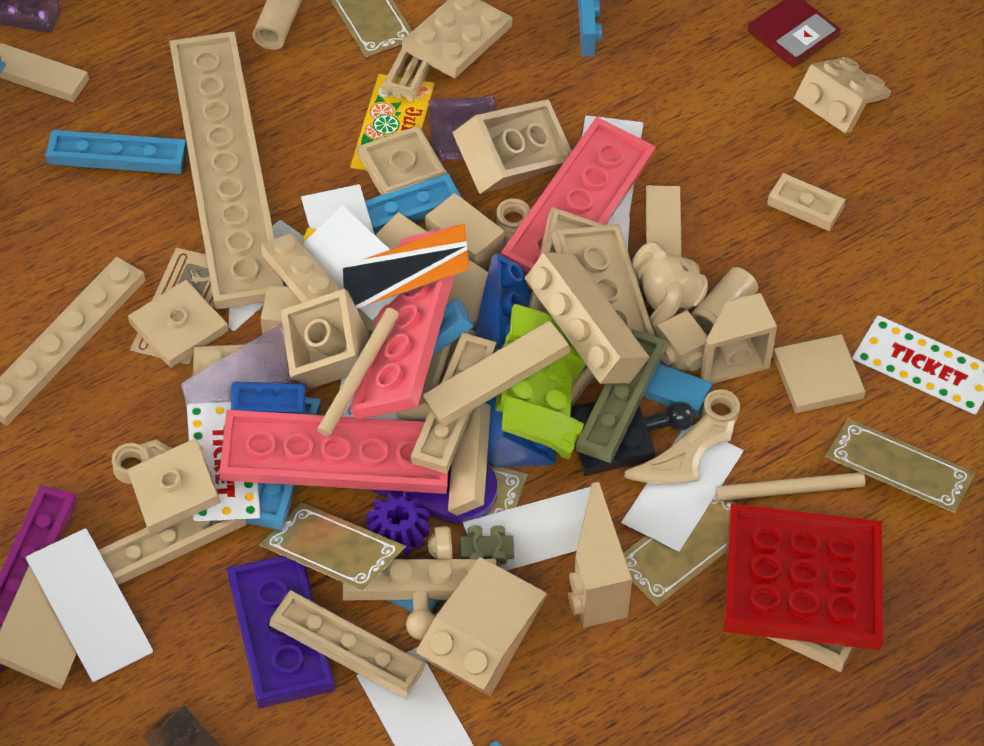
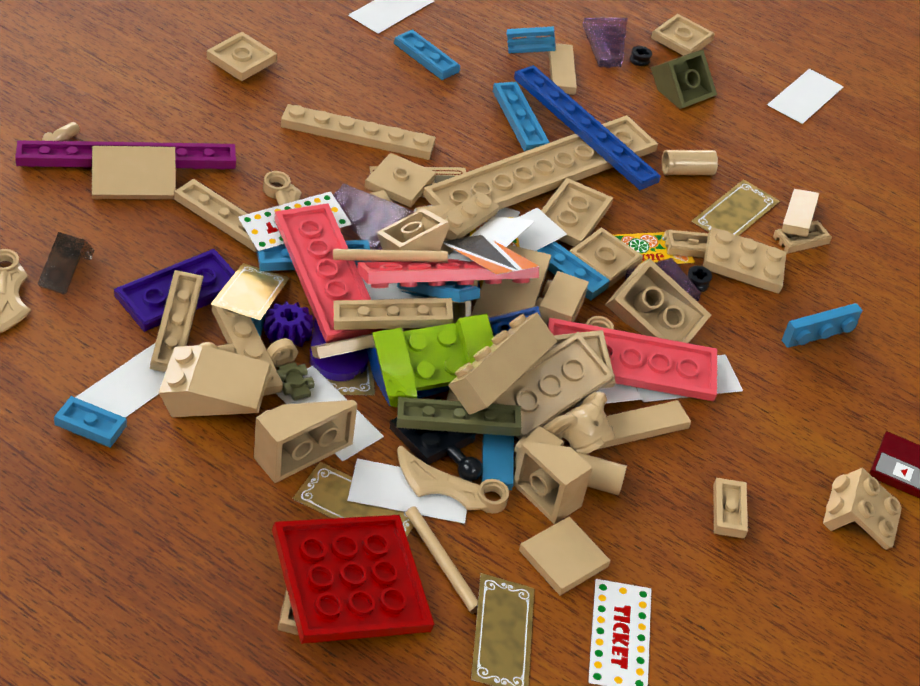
camera: 60 degrees right, 10 degrees down
white sticker [26,529,153,682] -> none
tan plate [127,438,221,534] -> none
blue plate [231,382,305,414] -> none
tan tile [422,321,571,427] -> none
none -> blue tile [514,65,661,190]
none -> tan plate [541,178,613,247]
none -> black bush [685,266,712,292]

